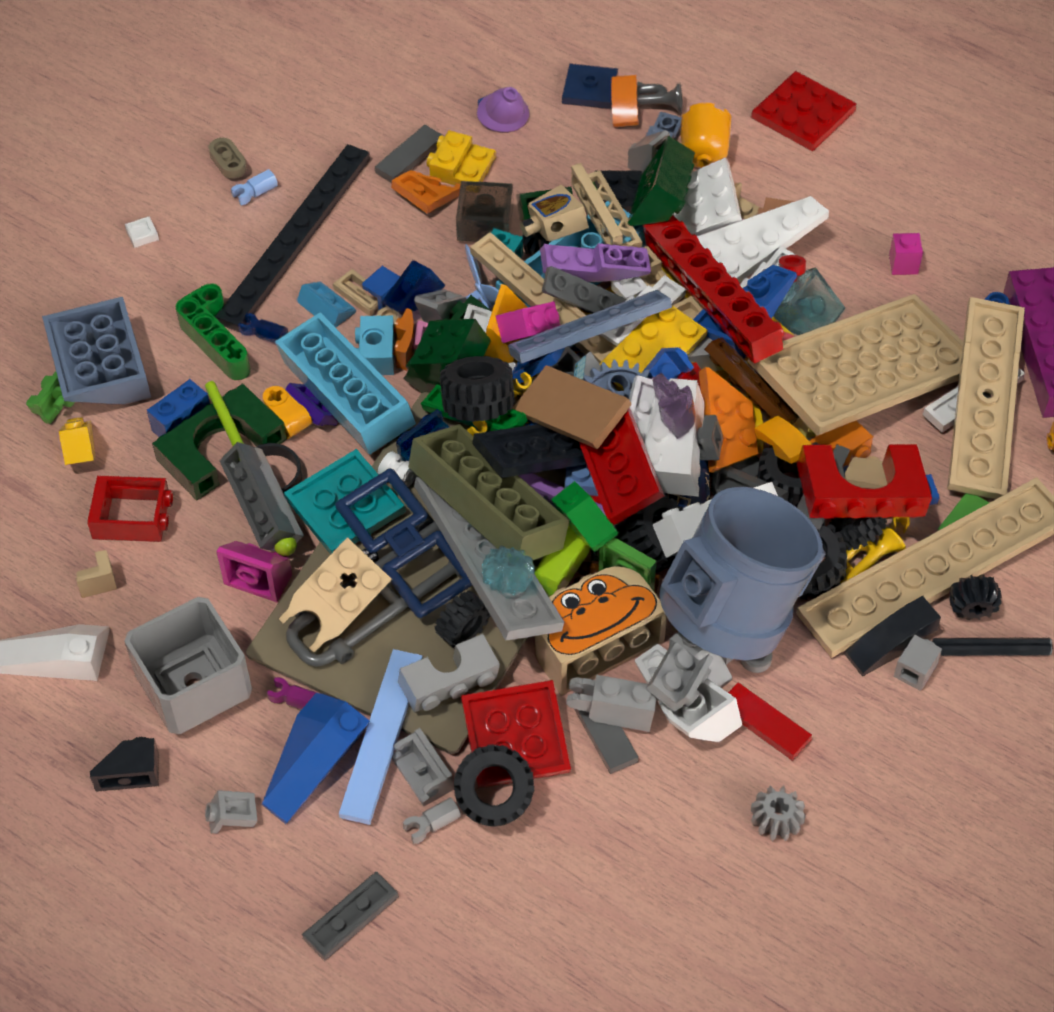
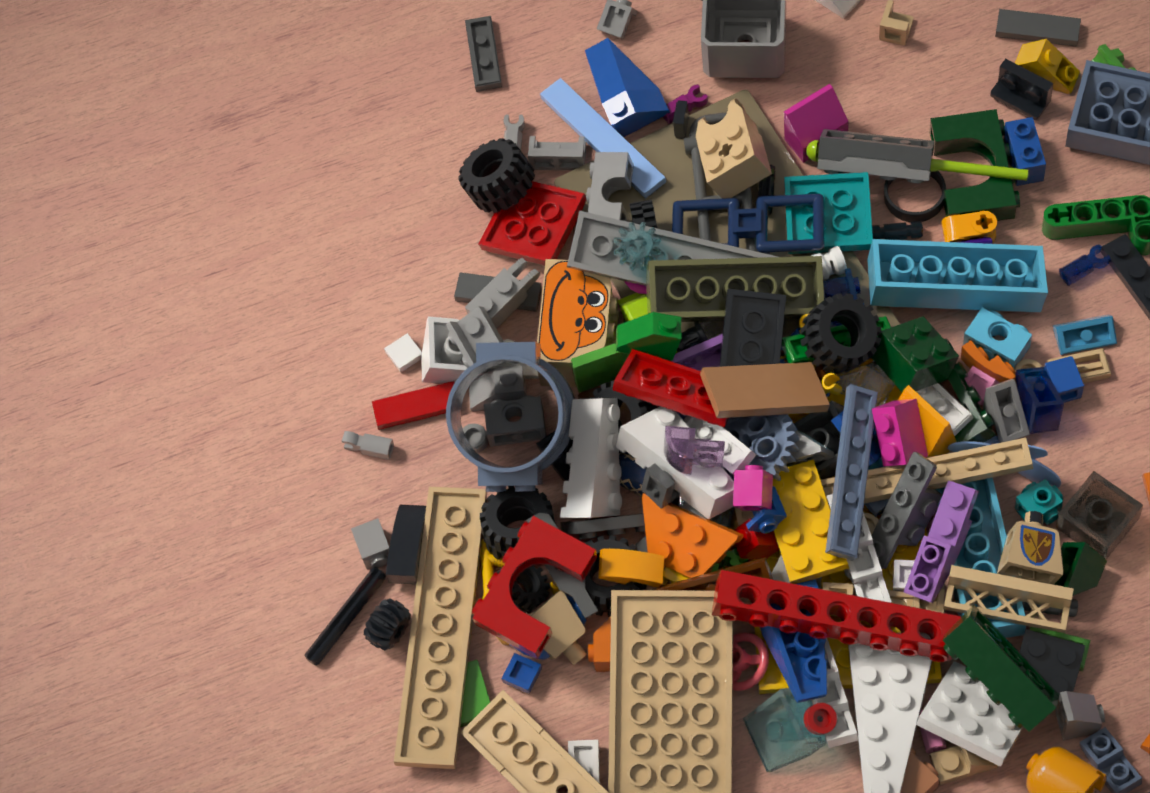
camera: 135 degrees right, 10 degrees up
red window [87,475,173,542] -> none
light grey gear [751,785,806,841] -> none
none -> light grey bar [342,431,394,460]
none -> white tile [384,333,422,373]
none -> black tile [673,100,689,139]
none -> dark pink brick [733,465,773,511]
none -> black axle [872,221,923,240]
none -> black bracket [990,58,1054,120]
none -> dark grey tile [995,9,1081,46]

